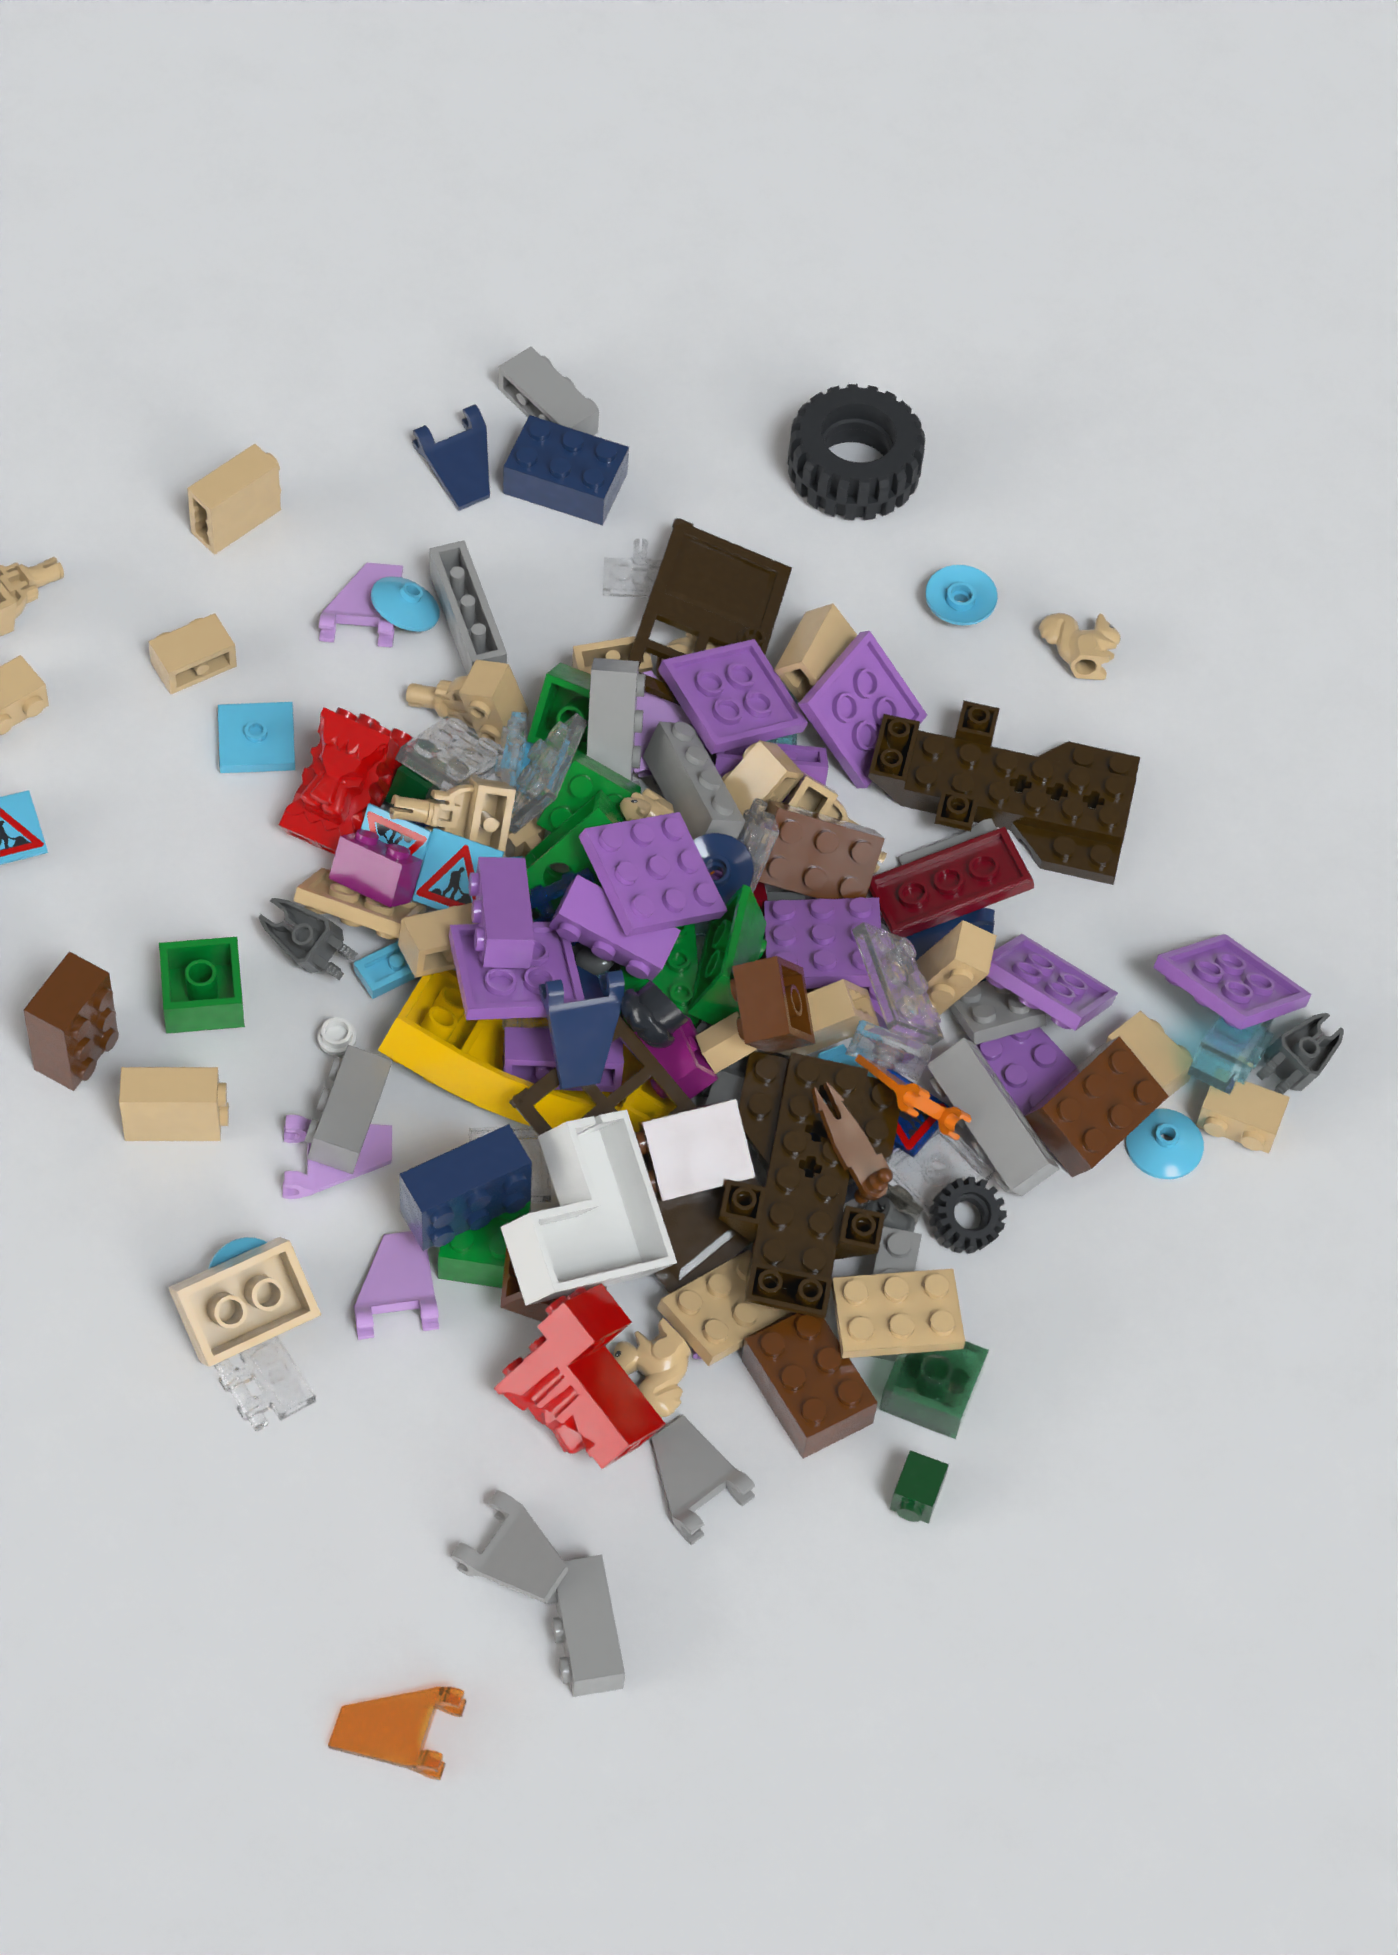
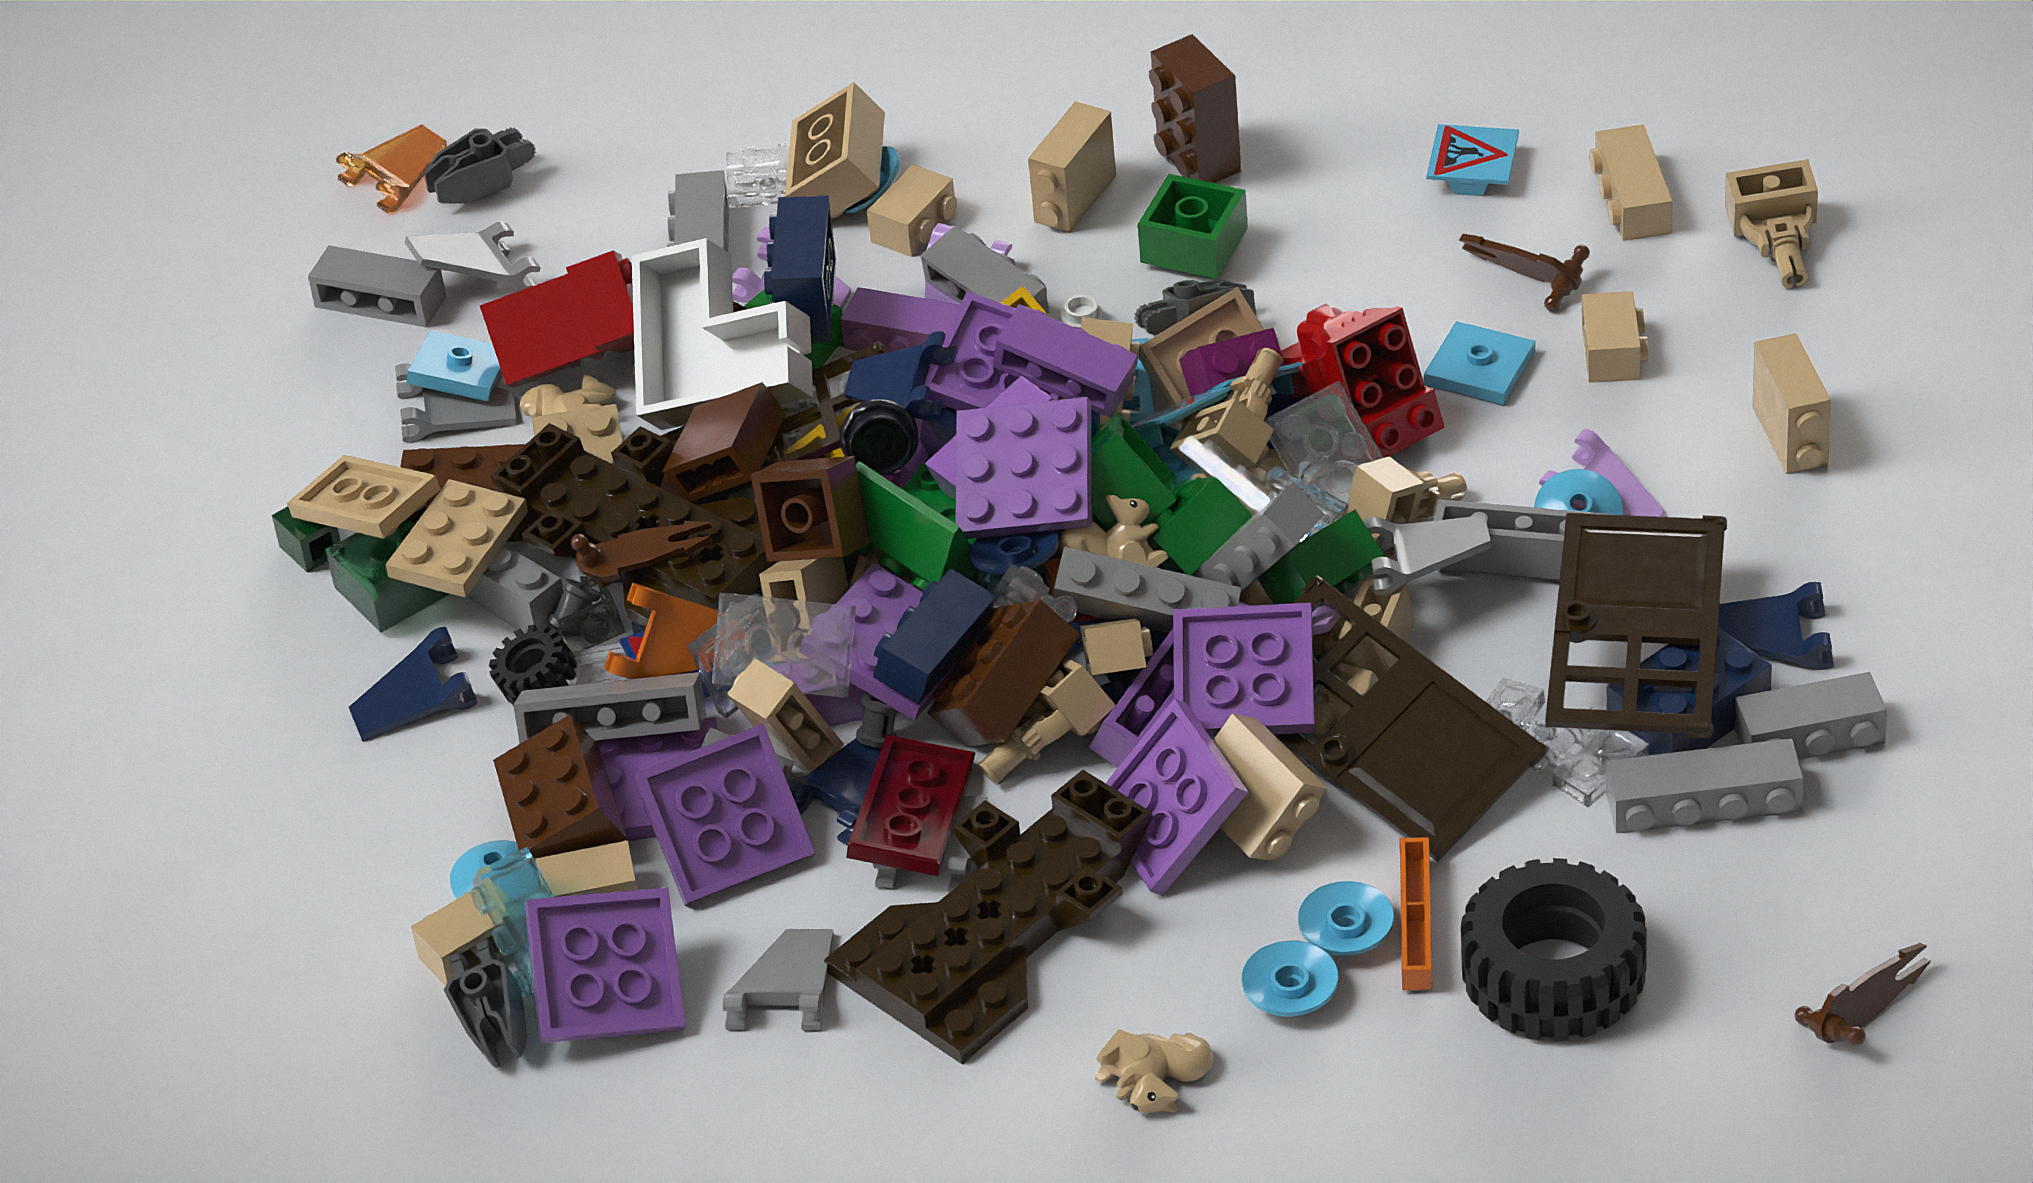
camera: 130 degrees right, 15 degrees down
none -> tan plate [287,455,441,539]
none -> dark blue flag [348,627,478,742]
none -> medium azure plate [407,330,502,402]
none -> dark grey hinge [424,127,536,204]
none -> light grey brick [667,170,729,252]
none -> light grey flag [723,929,834,1030]
none -> medium lavender brick [840,287,960,353]
none -> tan brick [867,164,957,257]
none -> dark blue brick [873,569,996,704]
none -> medium azure dish [1298,881,1394,956]
none -> light grey flag [1364,516,1491,596]
none -> orange piece [1399,837,1432,991]
none -> reddish brown piece [1459,233,1590,312]
none -> clear plate [1533,707,1649,807]
none -> dark brown door [1545,513,1728,738]
none -> light grey brick [1606,738,1803,833]
none -> reddish brown piece [1794,943,1931,1046]

